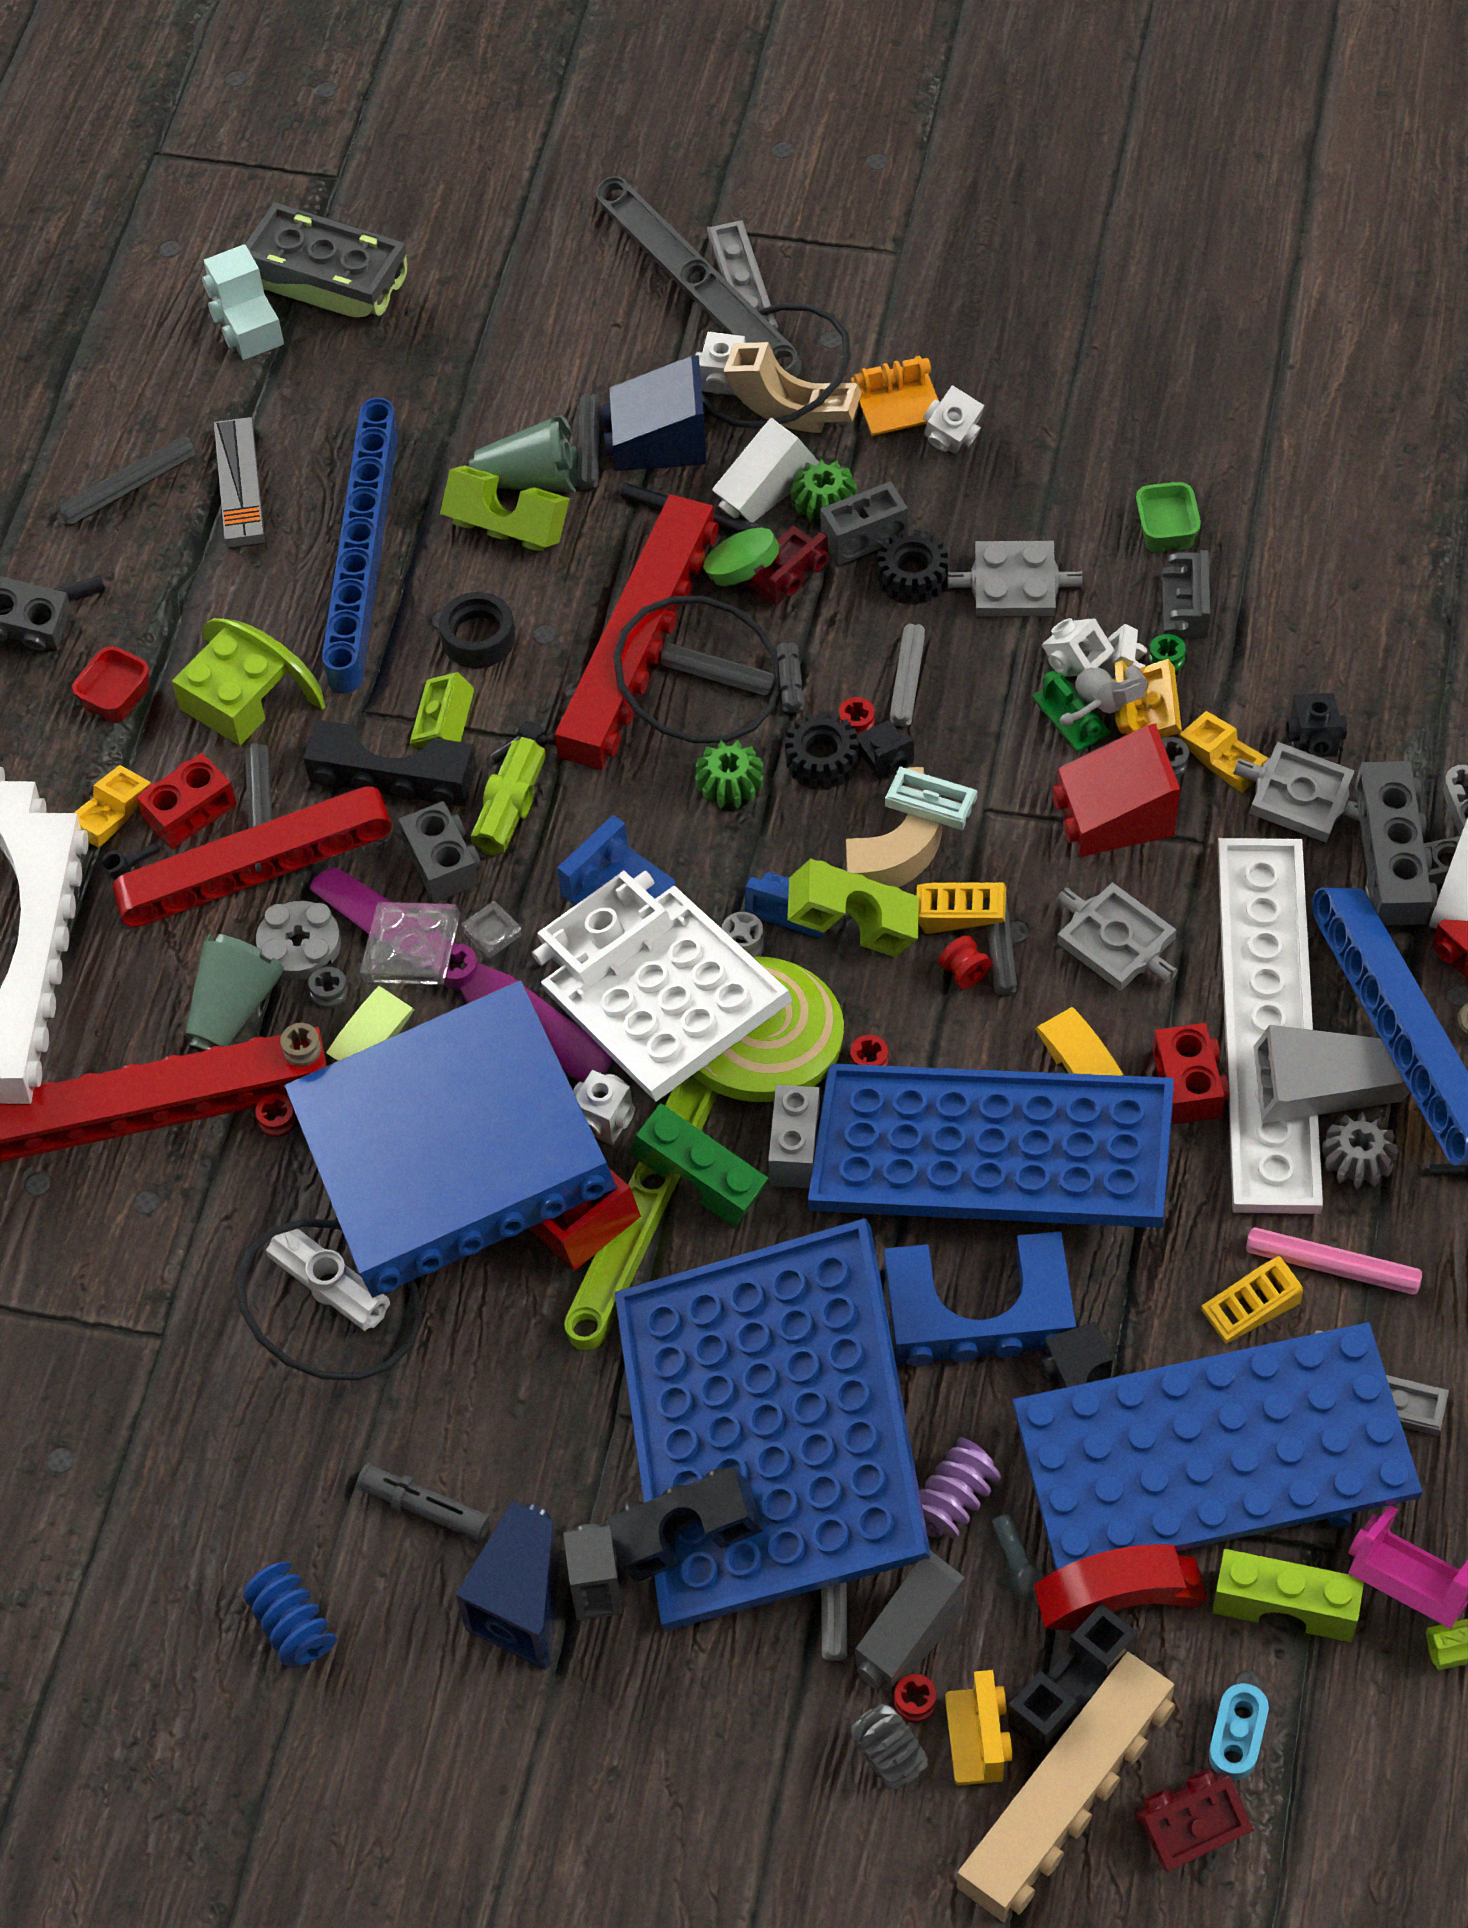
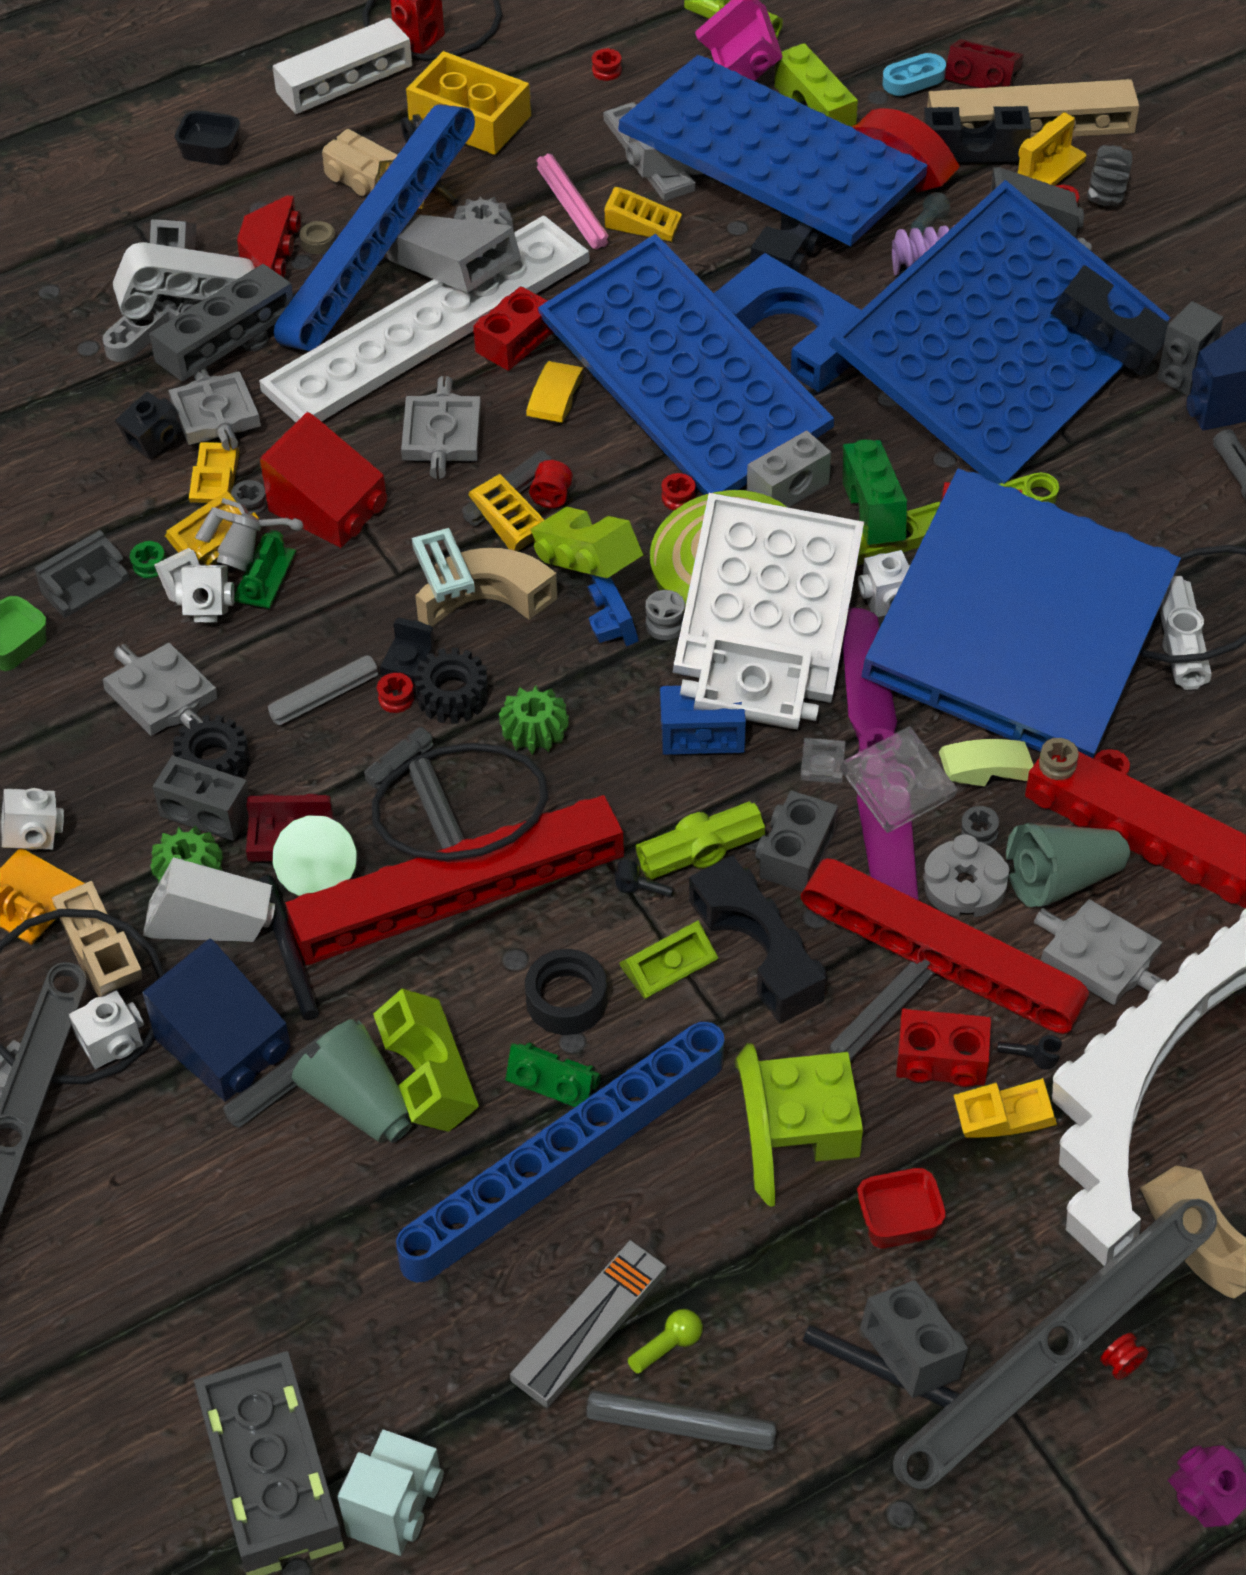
camera: 135 degrees left, 5 degrees down
none -> green hinge [505,1042,601,1107]
none -> lime bar [628,1309,703,1373]
none -> light grey plate [1034,899,1163,1005]

